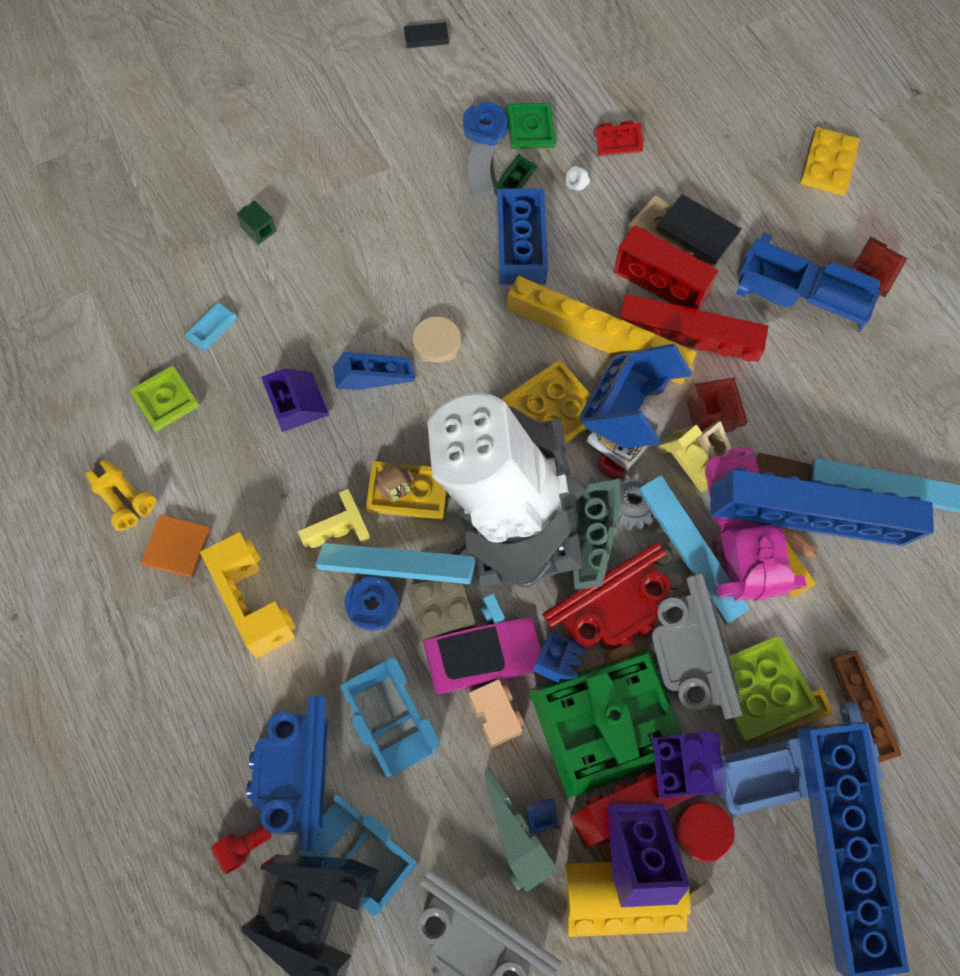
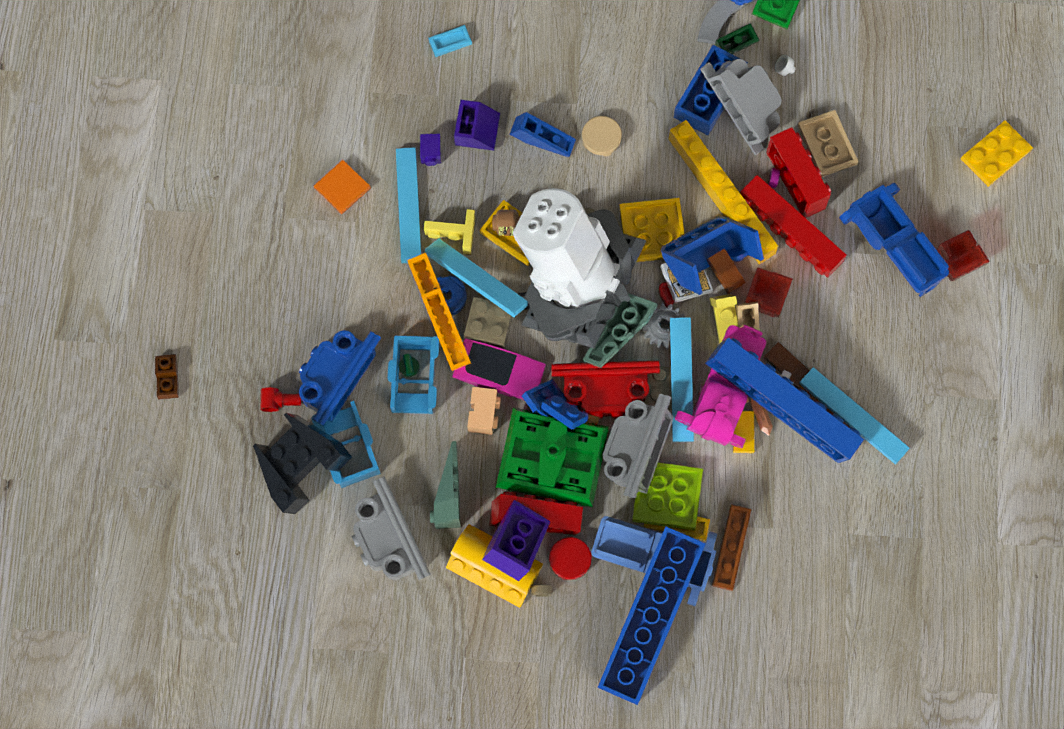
camera: 35 degrees right, 5 degrees up
yellow piece [85,459,157,531] -> none
lime plate [129,365,200,432] -> none
yellow plate [200,532,296,659] -> none
medium azure plate [481,594,505,624] -> none
blue plate [526,798,559,834] -> none
red bracket [593,120,643,157] -> none
dark purple slope [652,731,727,798] -> none
black tile [656,194,742,265] -> none
none -> reddish brown slope [155,354,179,400]
none -> medium azure tile [396,147,421,264]
none -> dark green plate [399,354,419,377]
none -> light orange slope [407,253,471,371]
none -> dark purple brick [420,134,441,166]
none -> blue plate [541,395,589,429]
none -> light grey brick [700,59,782,155]
none -> dark orange tile [706,248,746,294]
none -> magenta tile [768,167,780,189]

